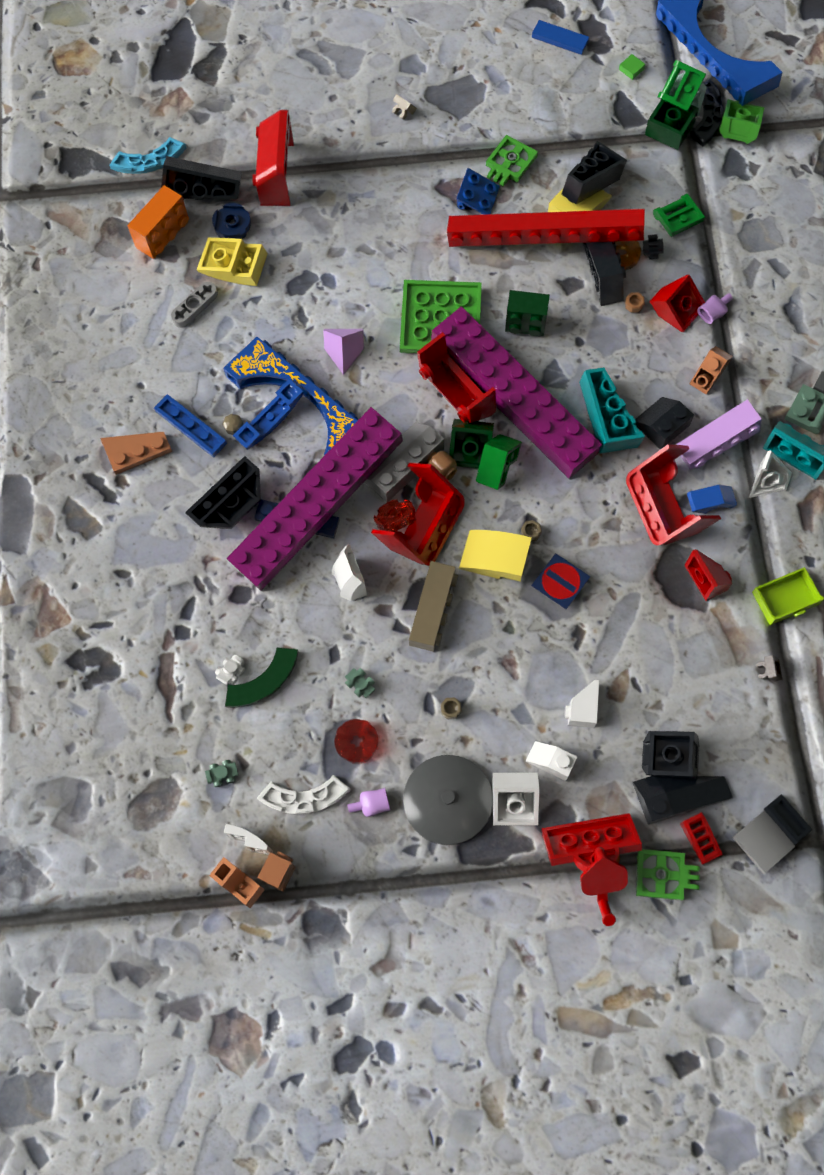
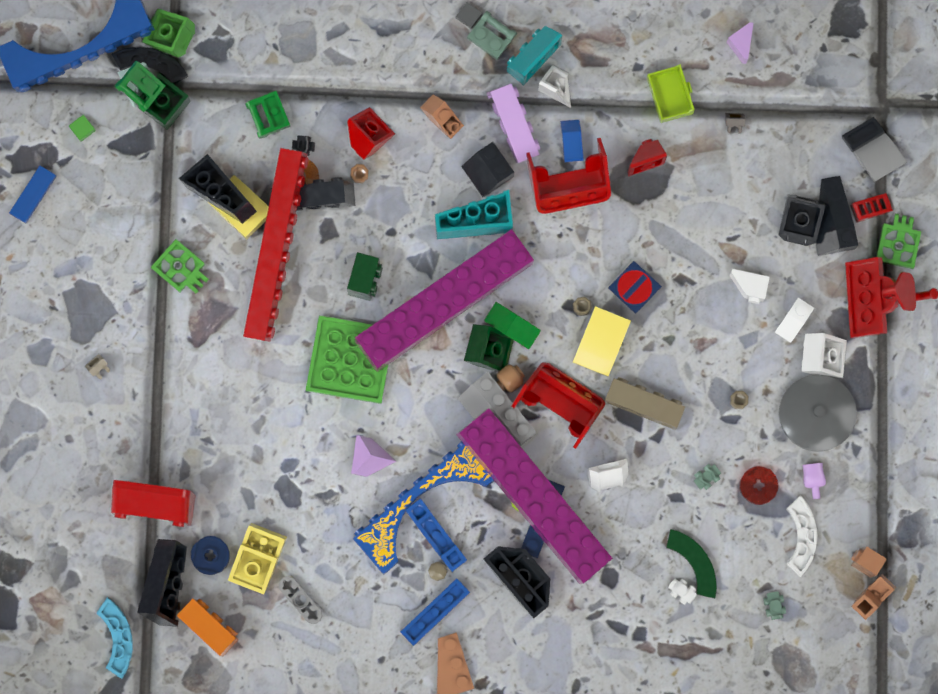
camera: 90 degrees left, 10 degrees up
white slope [224,824,273,855] -> none
clear red plate [374,499,416,532] -> none
red windscreen [417,332,496,424] -> none
blue hinge [456,168,500,215] -> none
lavender piece [698,293,733,324] -> none

